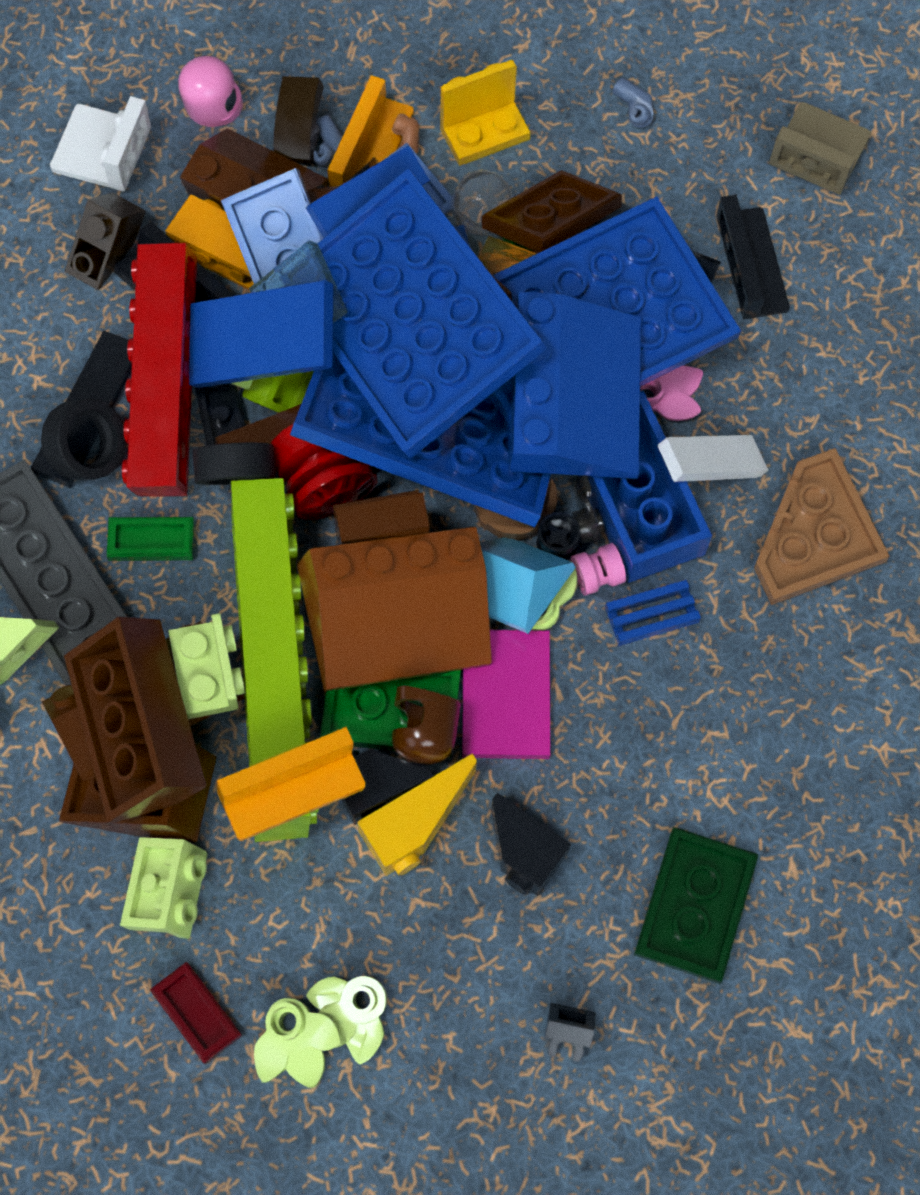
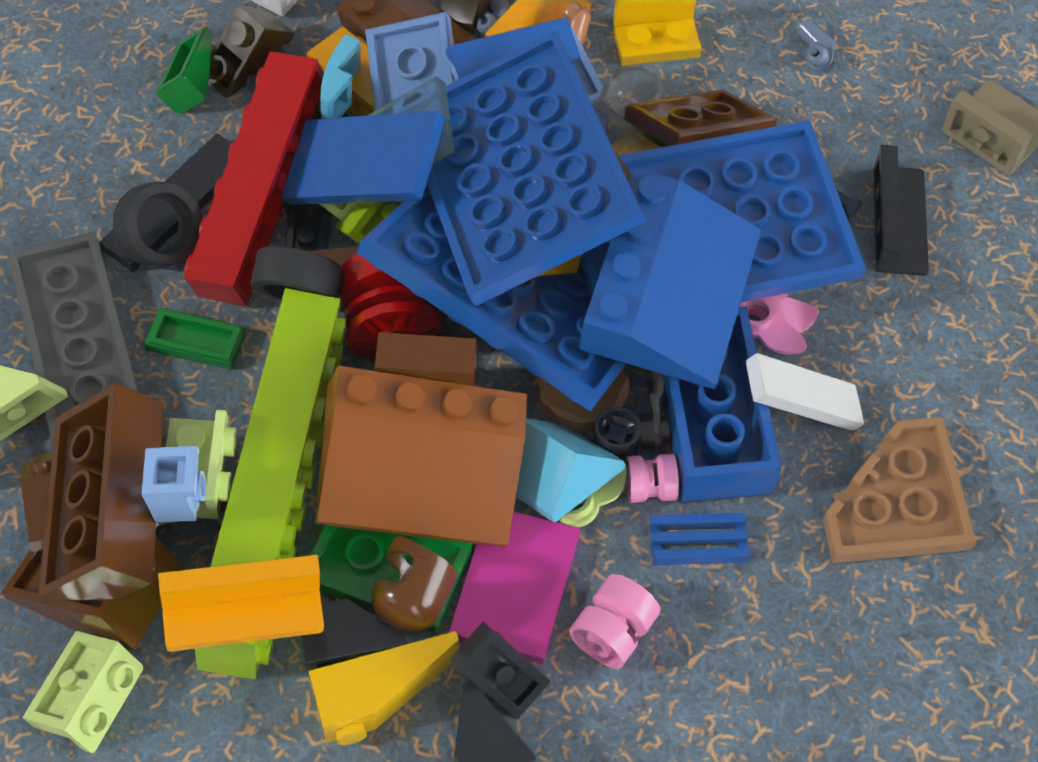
camera: 15 degrees right, 10 degrees down
none -> light blue brick [141,446,206,523]
none -> green slope [156,27,213,114]
none -> medium azure slope [321,34,361,119]
none -> black slope [449,622,551,719]
none -> bright pink wheel [569,574,661,669]

